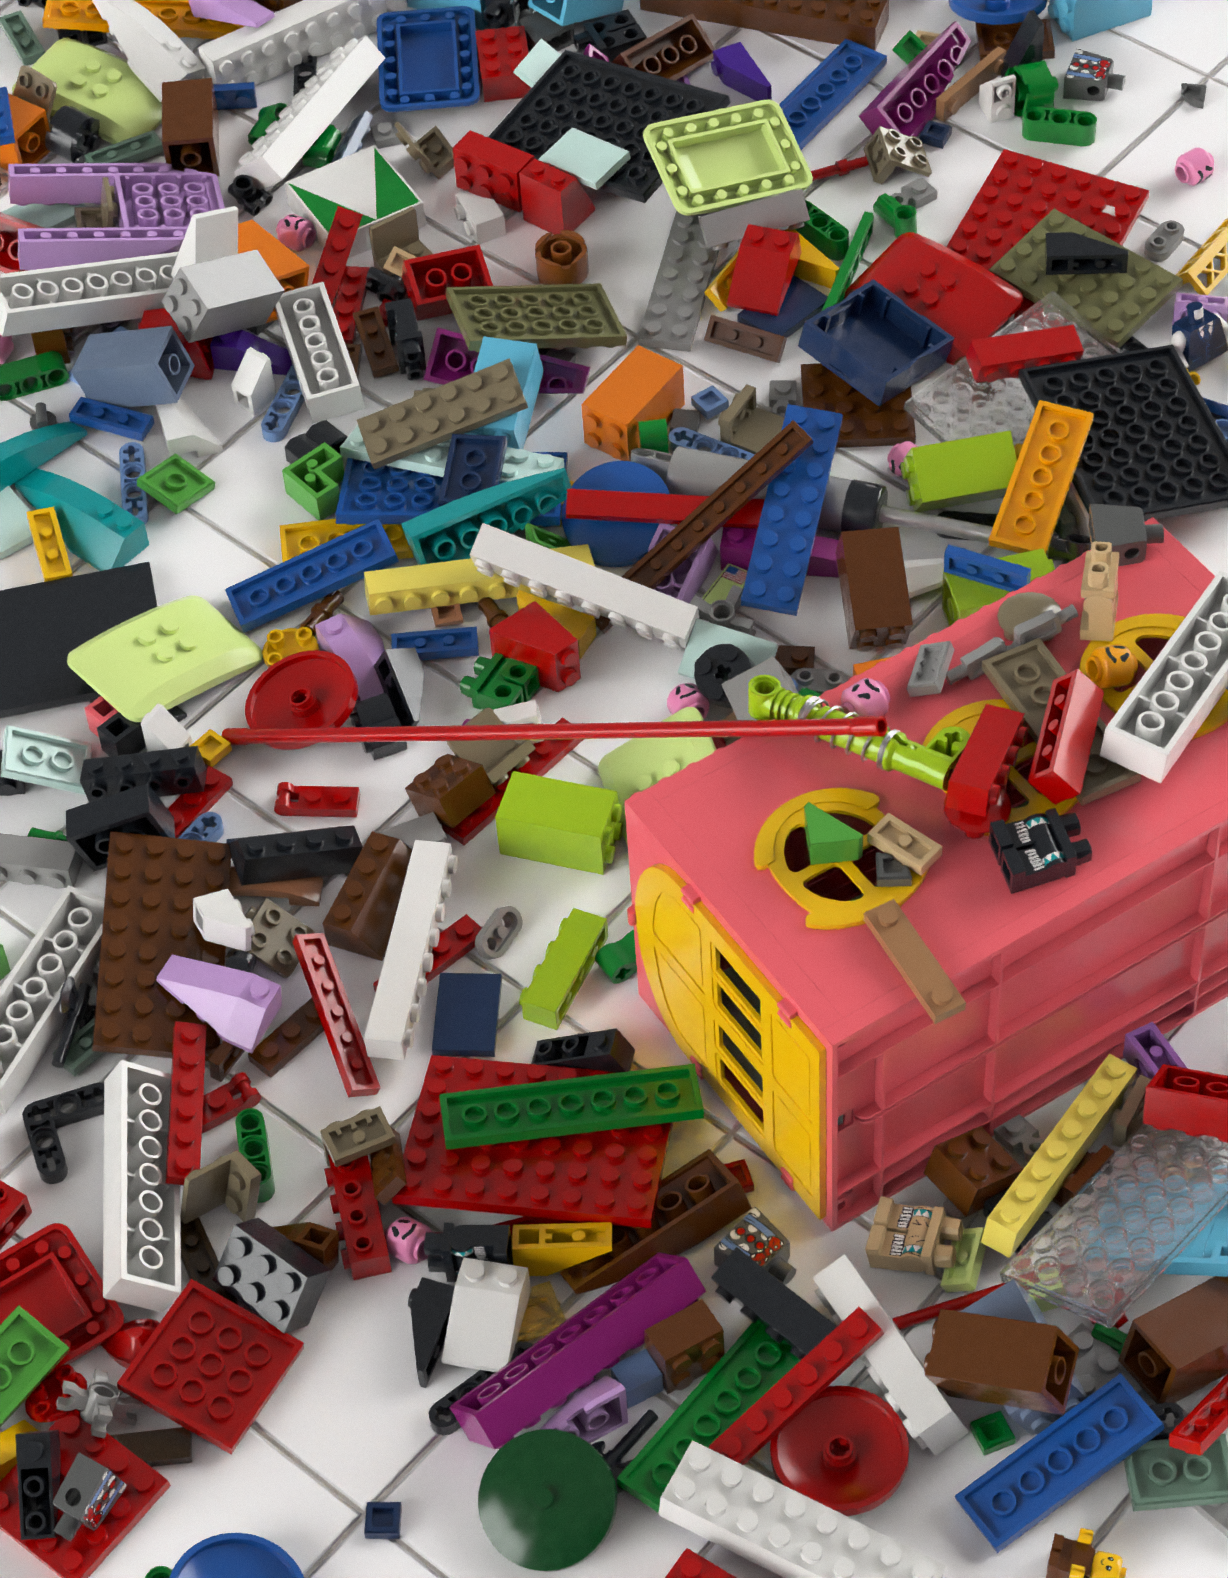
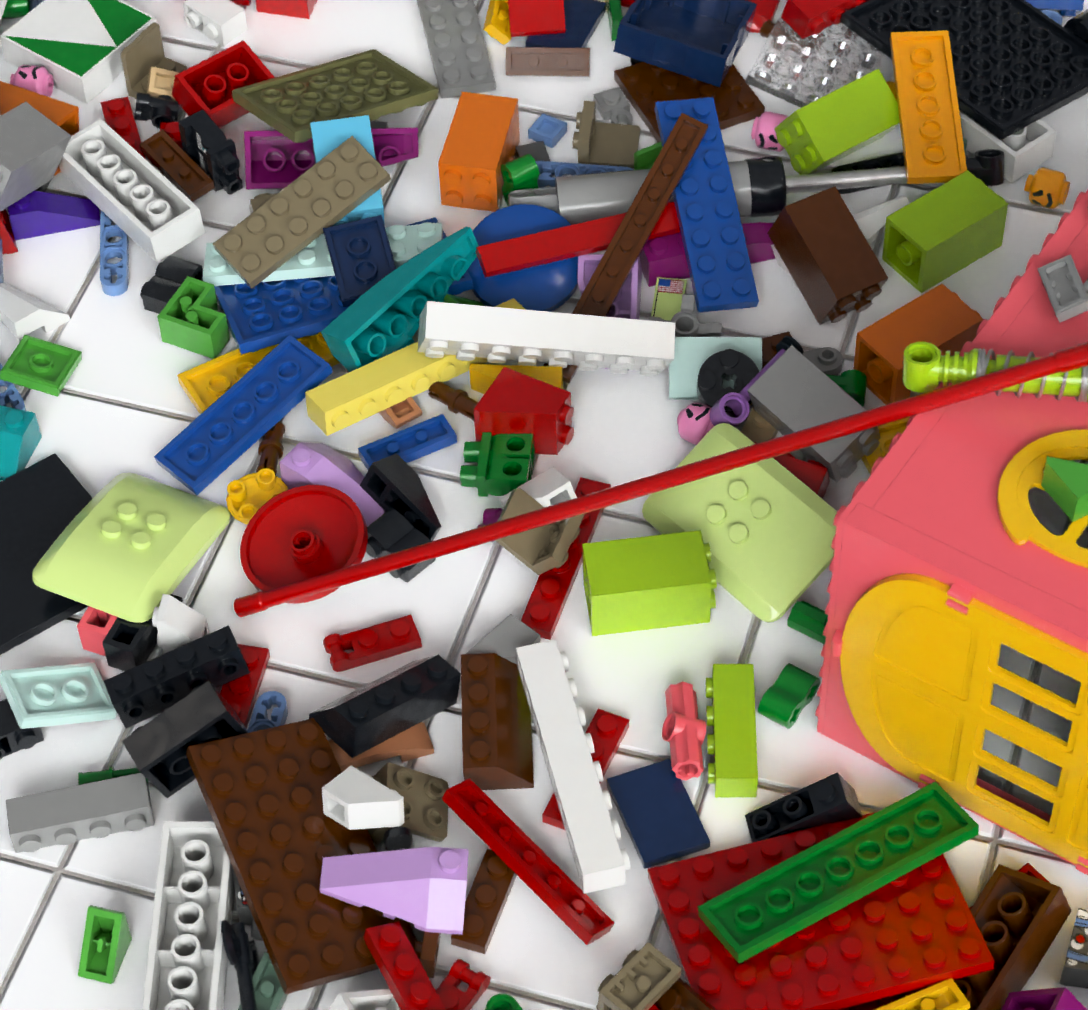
camera: 25 degrees left, 0 degrees up
yellow plate [189,729,232,767] -> none
white slope [231,347,276,415] -> none
red plate [311,206,363,305] -> none
reddish brown brick [405,754,496,828] -> none
light grey plate [475,906,523,960] -> none
dark orange brick [535,230,589,285] -> none
bright pink head [840,678,890,717] -> none
blue plate [944,544,1031,592] -> none
none -> coral piece [662,681,707,780]
none -> medium lavender piece [710,336,803,428]

